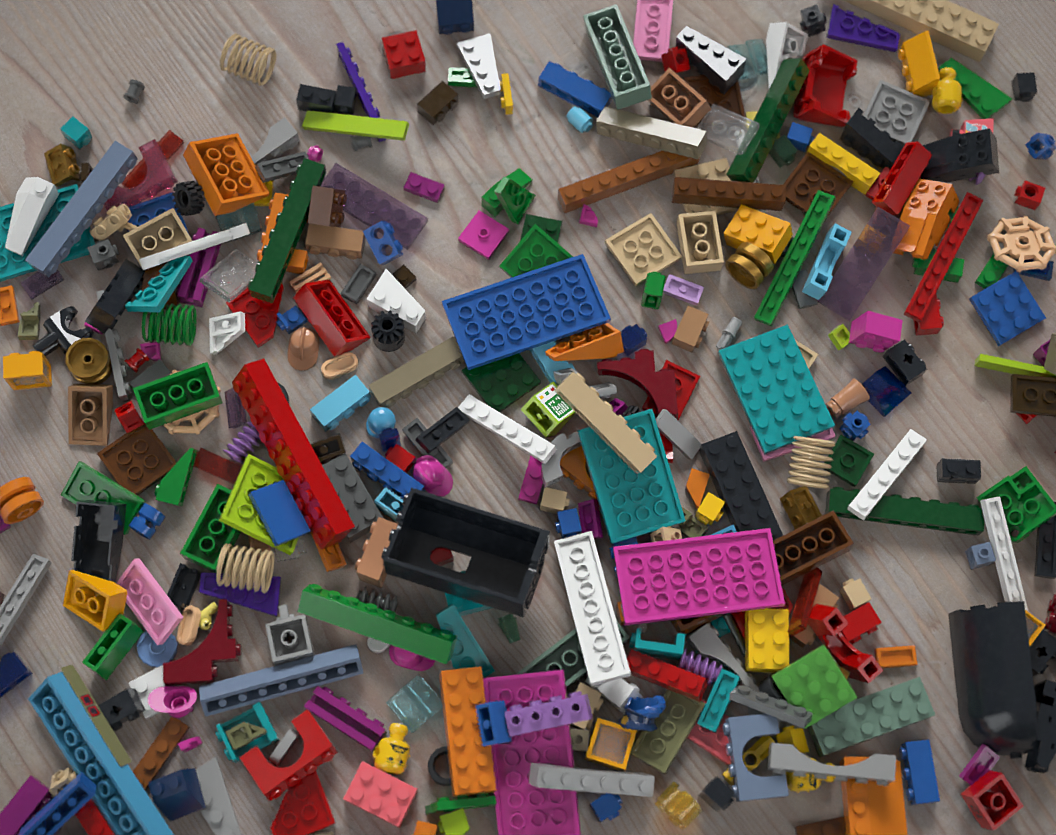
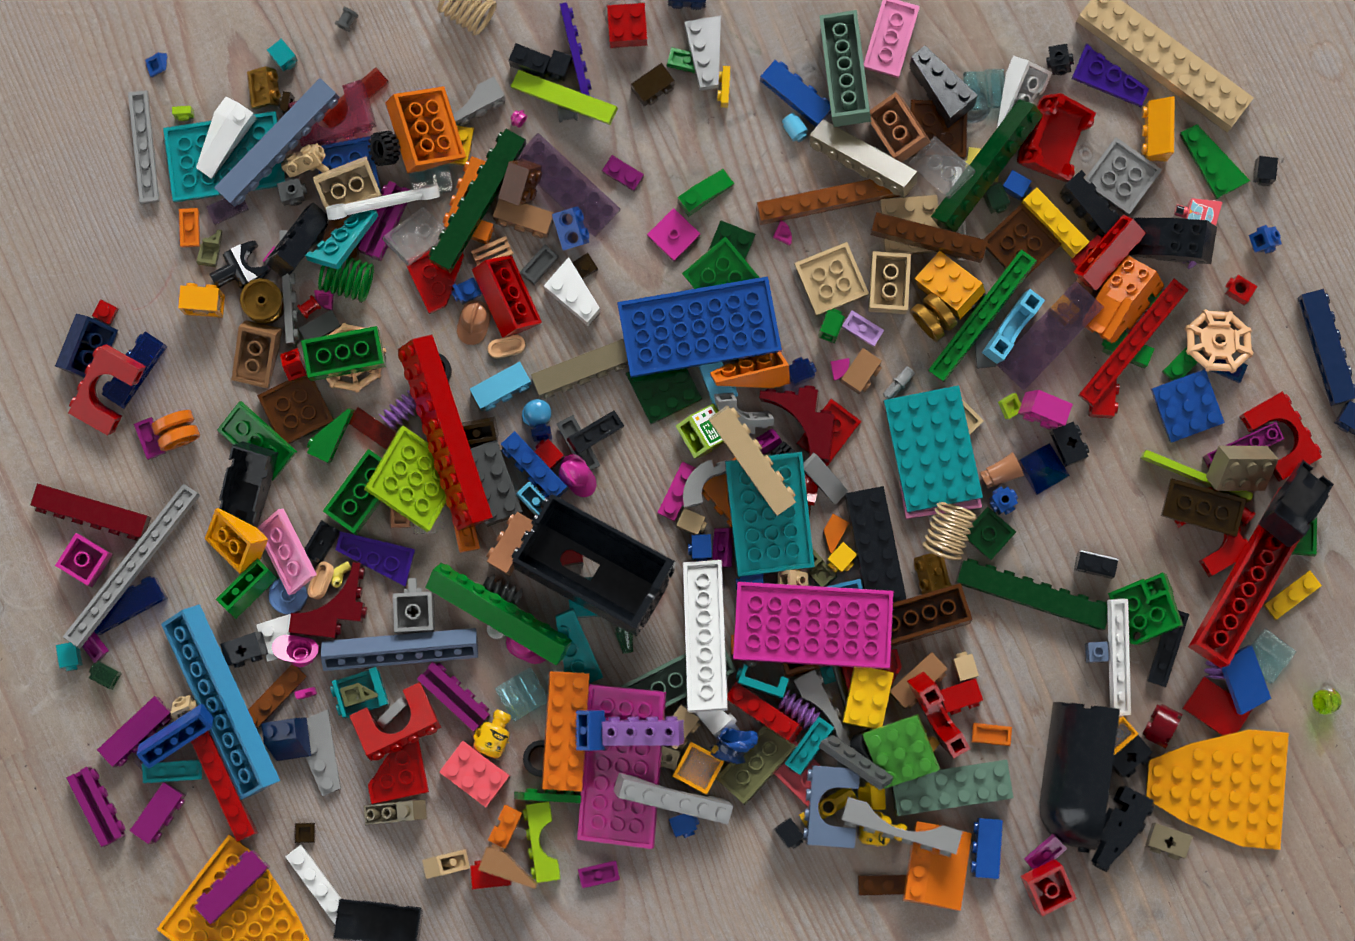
camera: 15 degrees right, 10 degrees up
olive sticker [61,665,132,766] -> none
blue wheel [129,503,166,540] -> none
white wing [209,311,245,355] -> none
tan piece [216,543,274,593] -> none
clear purple plate [224,388,247,429] -> none
blue tile [248,480,311,547] -> none
dark grey plate [255,151,309,183] -> none
black gear [371,310,405,352] -> none
white plate [458,394,557,464] -> none
green wing [494,177,536,224] -> none
clear yellow brick [654,781,703,830] -> none
red brick [661,46,690,73] -> none
clear red tile [787,567,822,636] -> none
white plate [847,429,927,520] -> none
yellow piece [932,67,962,114] -> none

